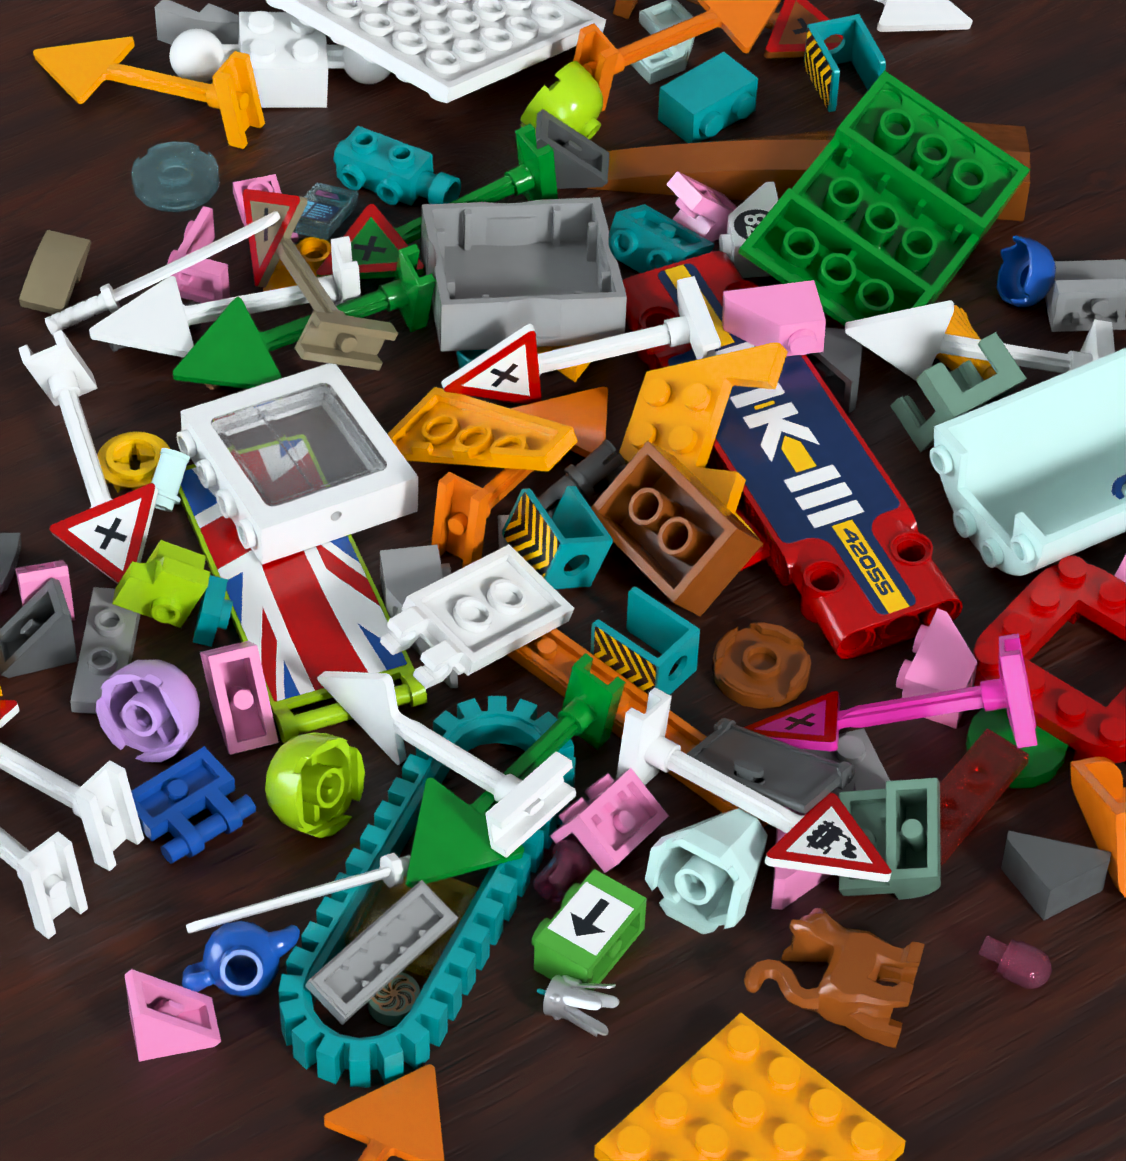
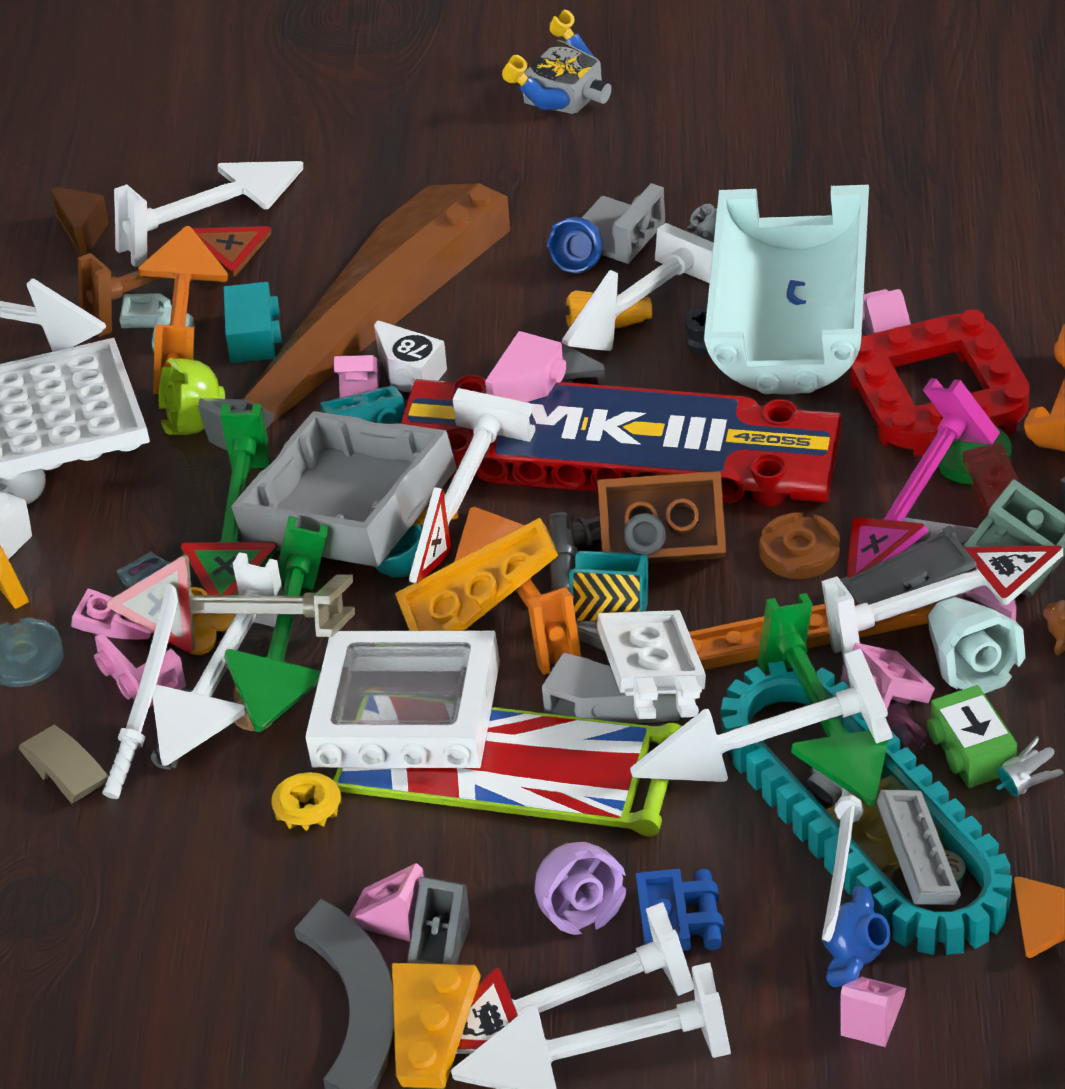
camera: 50 degrees left, 5 degrees down
white piece [18,330,158,584] -> none
light grey plate [70,587,141,714] -> none
lime brick [112,540,210,628] -> none
light aqua pin [151,448,190,512] -> none
teal plate [193,575,233,647] -> none
bright pink slope [200,641,279,755] -> none
lime cylinder [265,732,365,838] -> none
teal brick [333,126,461,206] -> none
teal piece [590,587,700,695] -> none
light orange wing [619,342,788,515] -> none
green slope [738,70,1031,326] -> none
teal piece [804,14,886,112] -> none
sand green panel [890,332,1027,452] -> none
bright pink slope [896,608,977,729] -> none
none -> dark grey tile [624,513,666,556]

